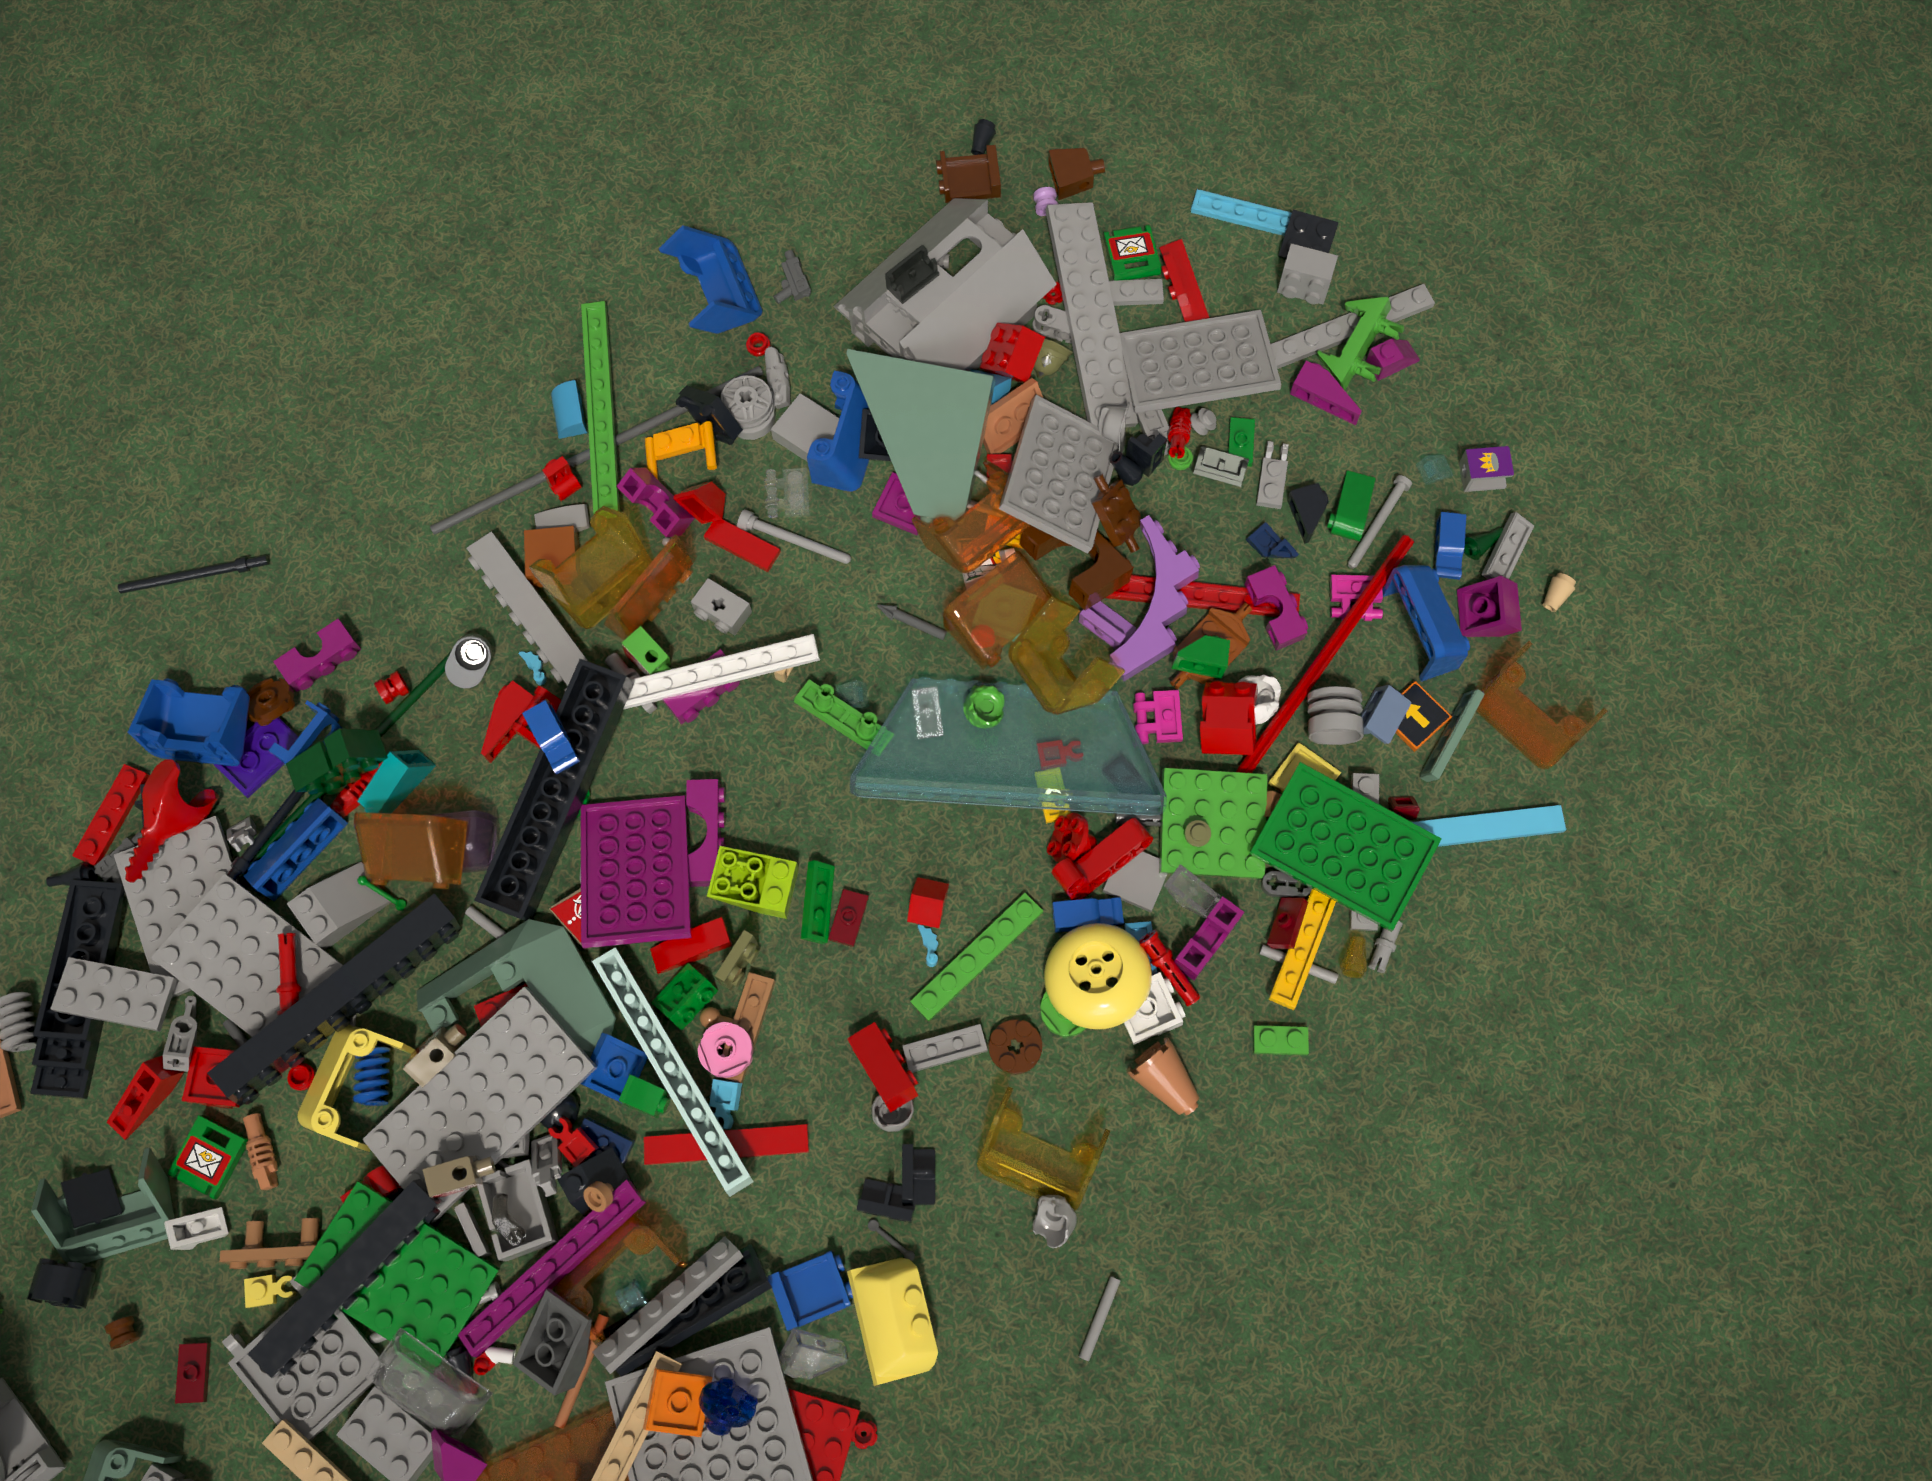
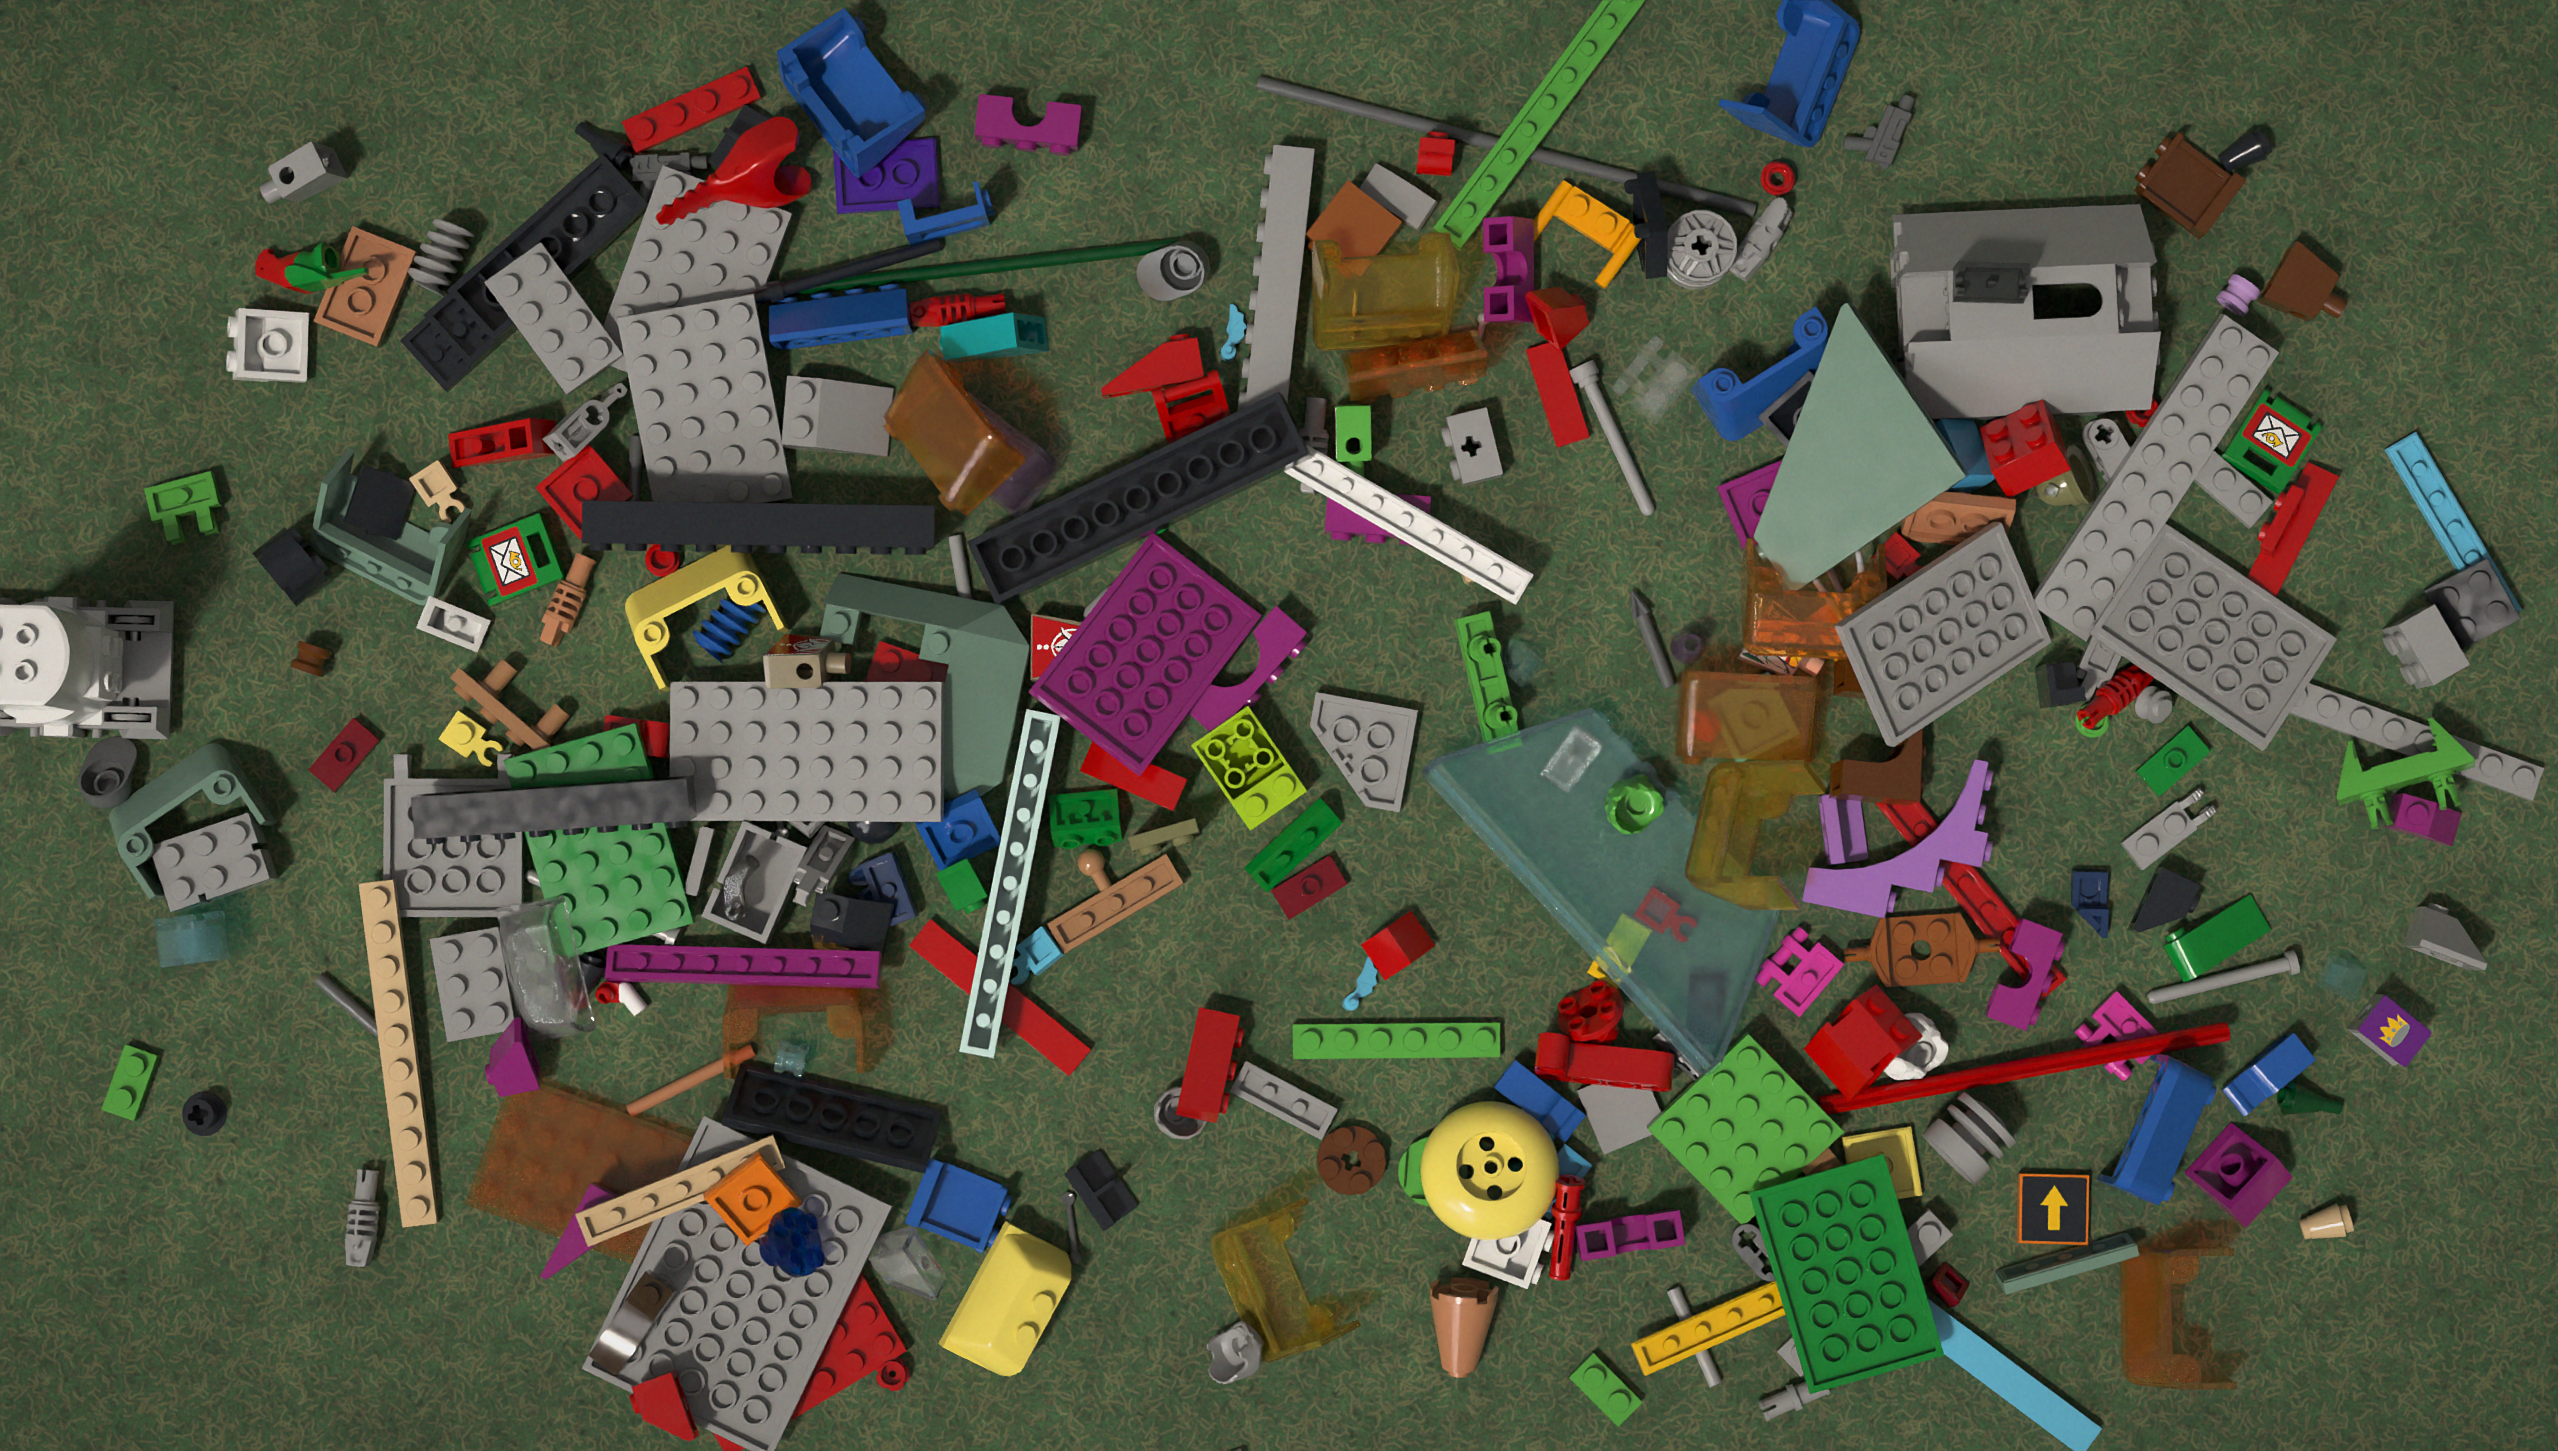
camera: 40 degrees right, 15 degrees up
light grey plate [226,816,257,852] -> none
reddish brown plate [247,678,295,726] -> none
red pin [276,933,302,1016] -> none
dark green piece [286,728,388,795] -> none
green hinge [357,875,406,911] -> none
red wheel [374,671,410,705] -> none
dark tan torso [423,1156,496,1197] -> none
dark grey slope [513,1289,592,1396] -> none
blue piece [522,700,580,774] -> none
red plate [548,1117,599,1167] -> none
dark azure brick [551,380,587,439] -> none
medium nougat tile [584,1181,613,1212] -> none
light grey plate [592,1236,743,1374] -> none
bright pink plate [698,1022,753,1078] -> none
light grey brick [771,393,839,461] -> none
black panel [902,1144,935,1206] -> none
reddish brown plate [1092,474,1141,553] -> none
light grey piece [1098,402,1130,454] -> none
black cone [1110,452,1143,486] -> none
clear slope [1164,864,1222,918] -> none
green slope [1171,635,1230,679] -> none
olive plate [1184,820,1211,847] -> none
hinge [1193,446,1249,487] -> none
dark red plate [1267,898,1308,949] -> none
magenta slope [1290,360,1362,426] -> none
clear yellow cone [1340,936,1367,978] -> none
sand blue panel [1360,685,1411,744] -> none
light grey tile [1481,512,1534,580] -> none
none -> tan plate [409,459,466,523]
none -> light grey plate [1310,692,1418,812]
none -> cone [1670,630,1705,664]
none -> light grey slope [2403,903,2487,970]

